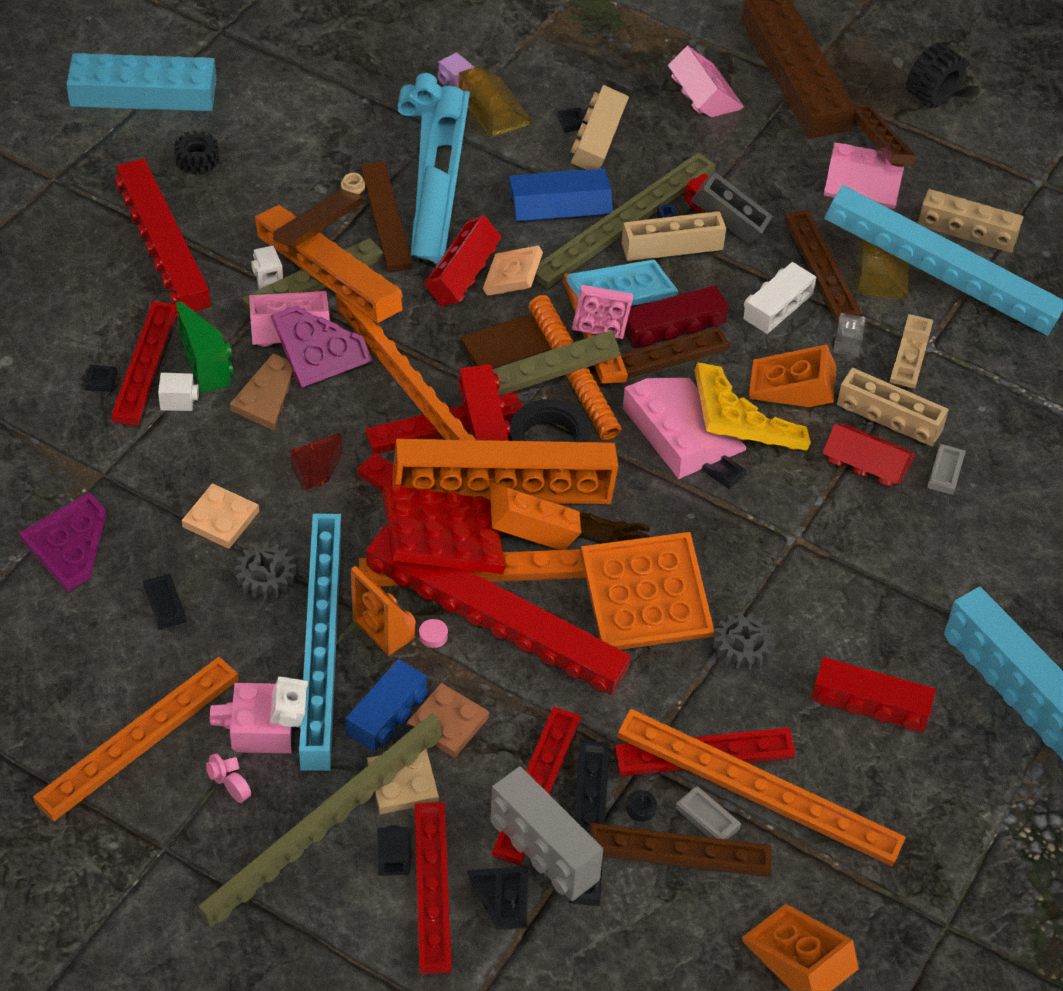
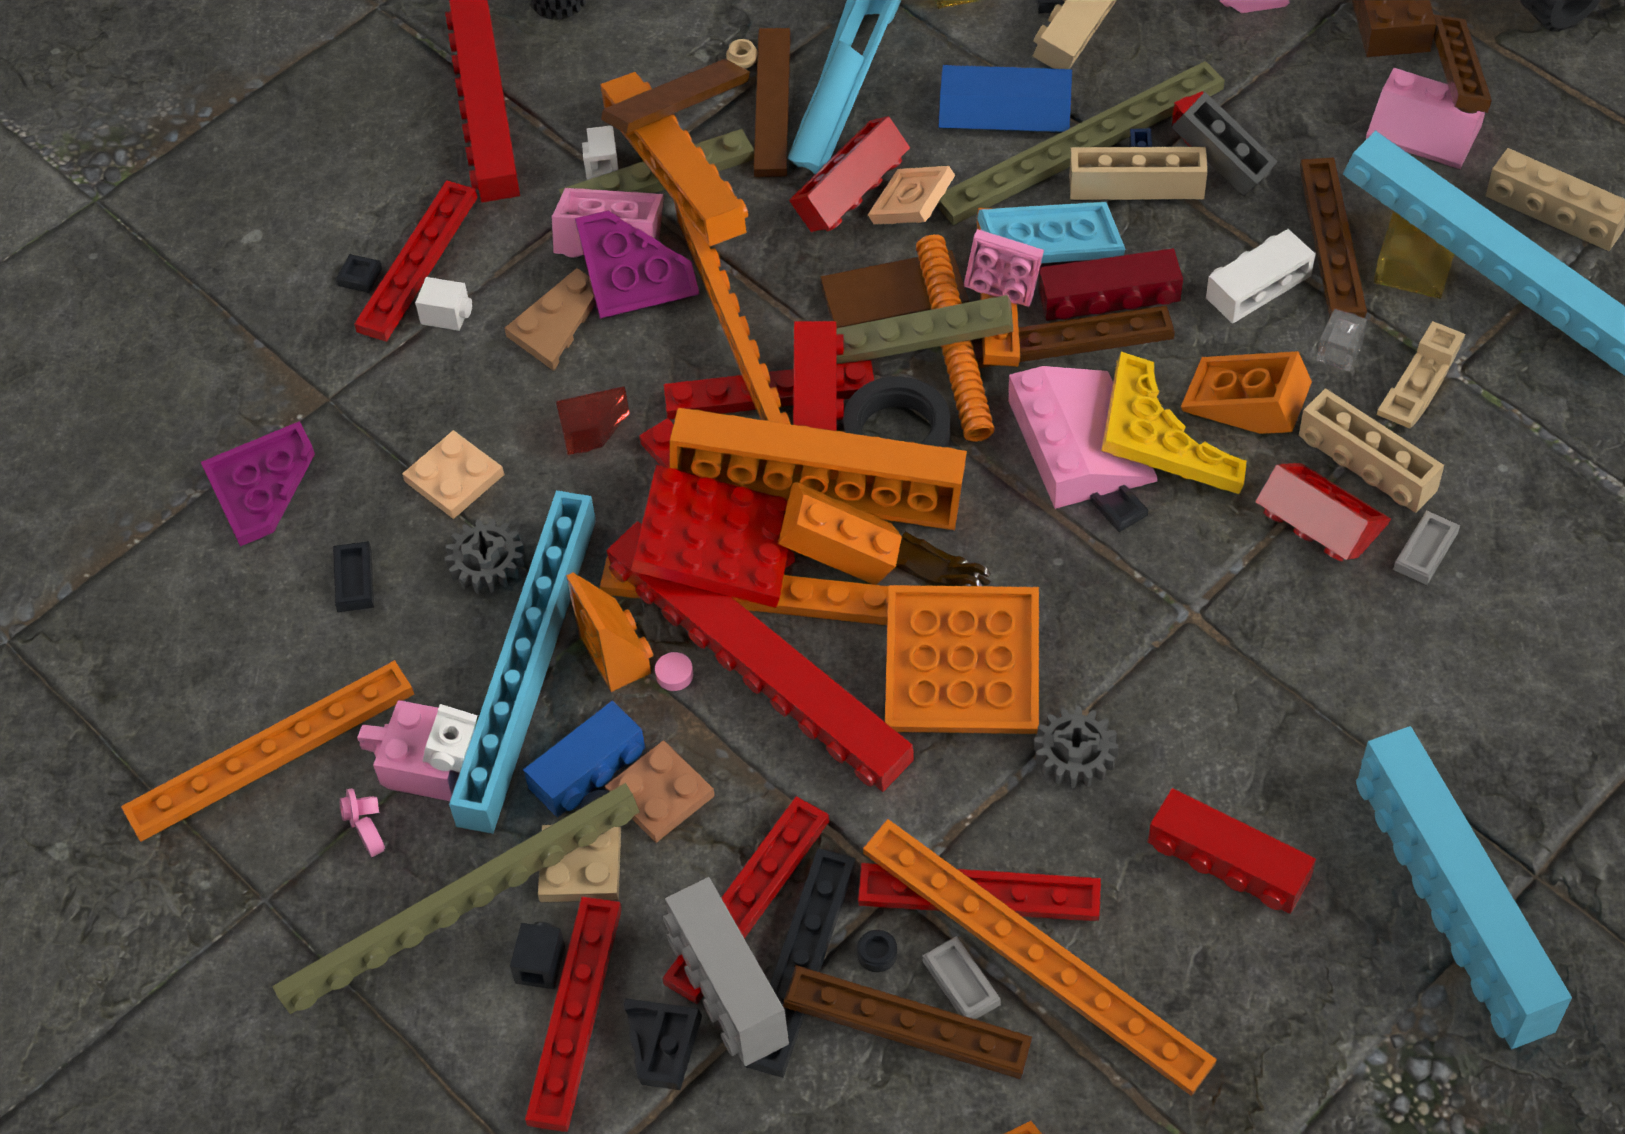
camera: 20 degrees right, 5 degrees up
green slope [176,301,234,393] -> none

